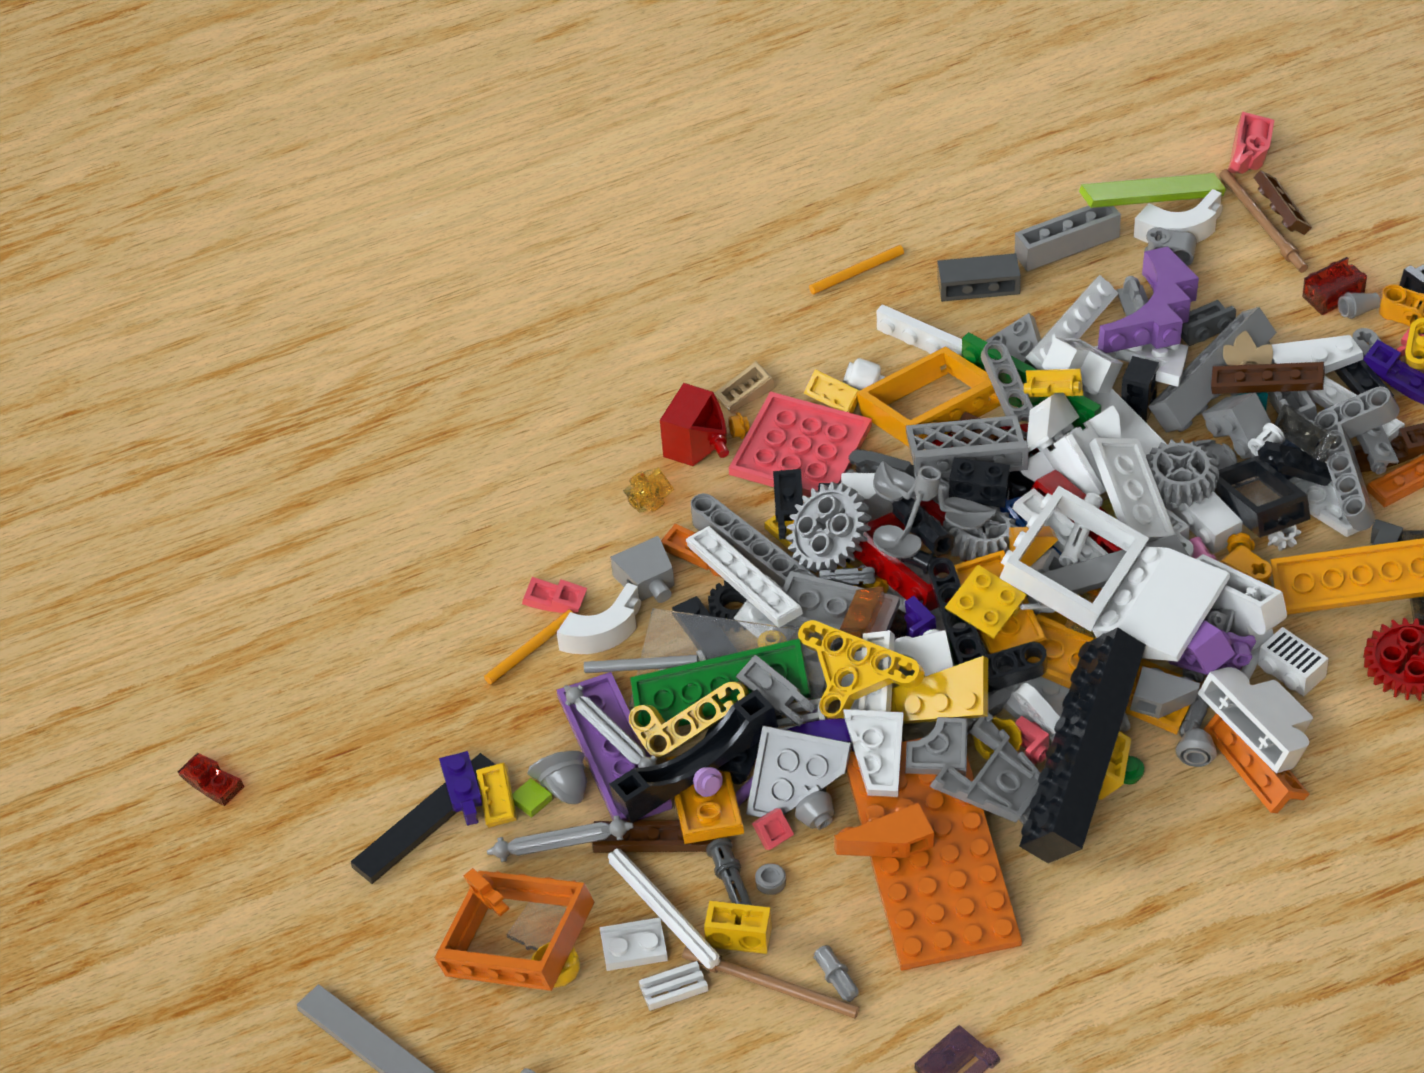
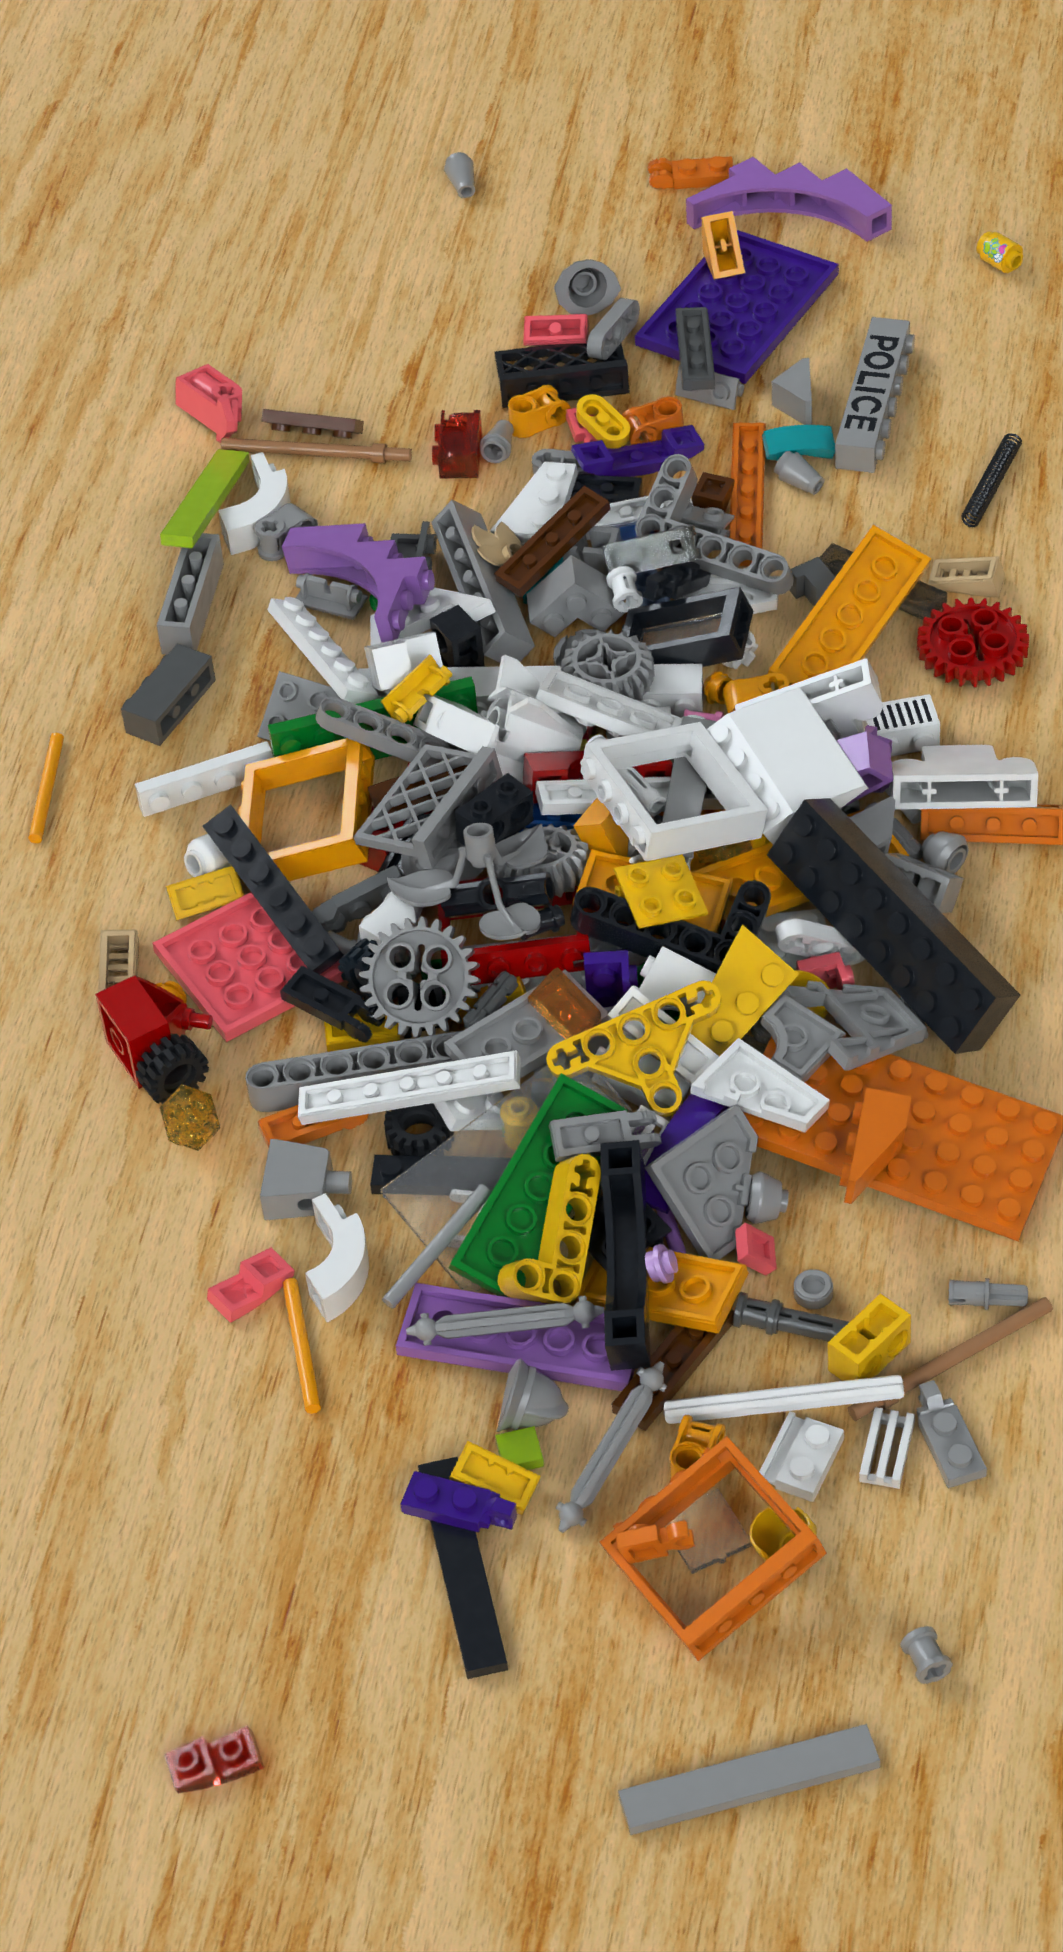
camera: 55 degrees left, 0 degrees up
none -> black tyre [136,1034,209,1105]
none -> black plate [203,804,344,974]
none -> light orange piece [670,1414,726,1480]
none -> light grey brick [885,853,964,913]
none -> light grey hinge [917,1380,987,1488]

